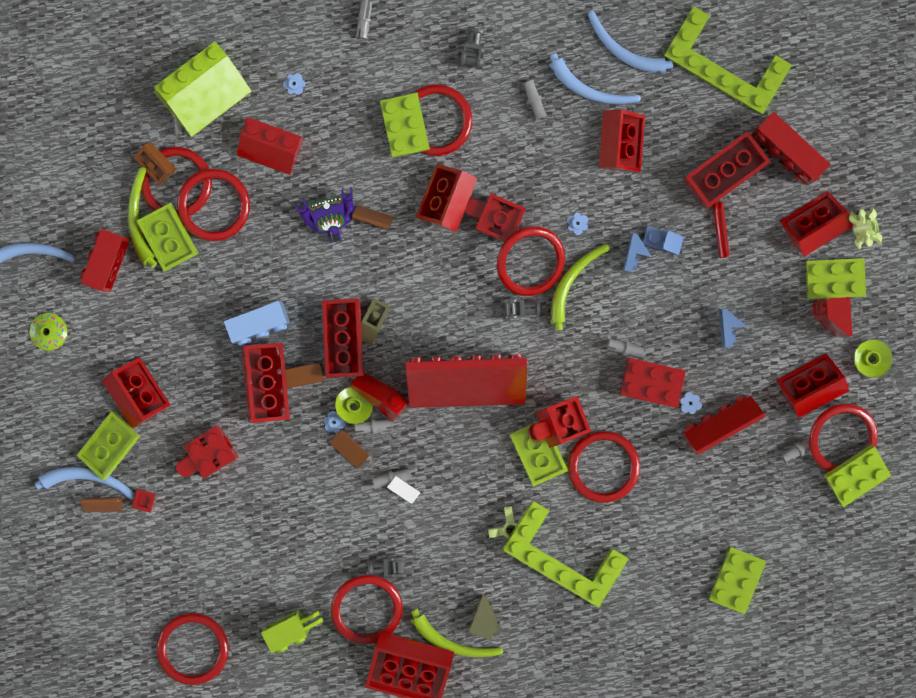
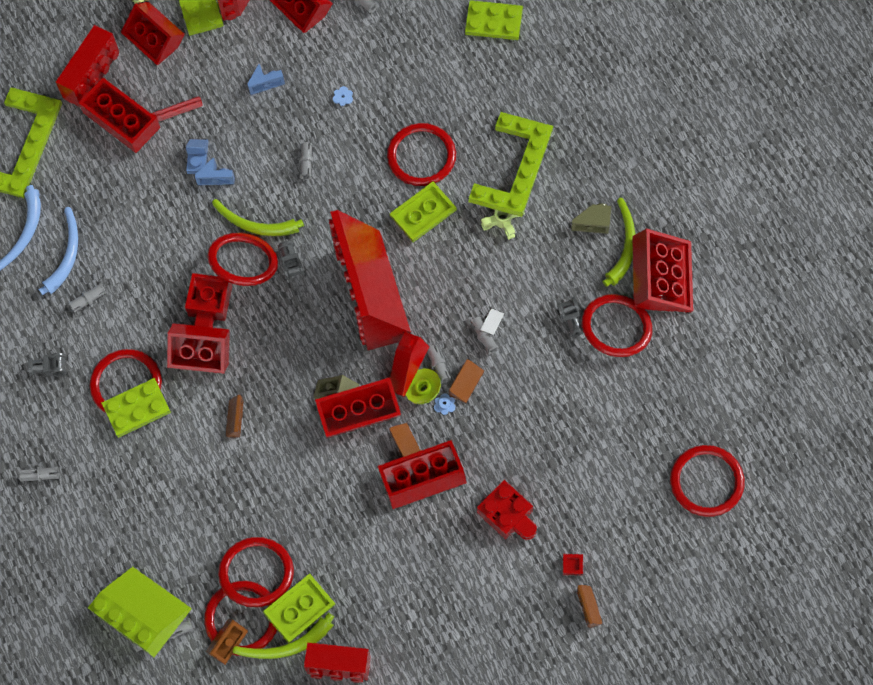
camera: 100 degrees left, 20 degrees down
light blue animal [35,467,135,500] -> none
lime plate [77,411,141,480] -> none
red slope [101,357,171,429] -> none
light blue brick [224,301,290,346] -> none
red slope [237,117,304,175] -> none
lime brick [261,609,323,654] -> none
light blue plant [283,73,305,95] -> none
dark purple torso [294,187,354,243] -> none
red brick [528,396,591,448] -> none
light blue plant [567,213,588,235] -> none
red slope [599,109,645,172] -> none
red brick [619,357,686,408] -> none
red slope [682,394,766,455] -> none

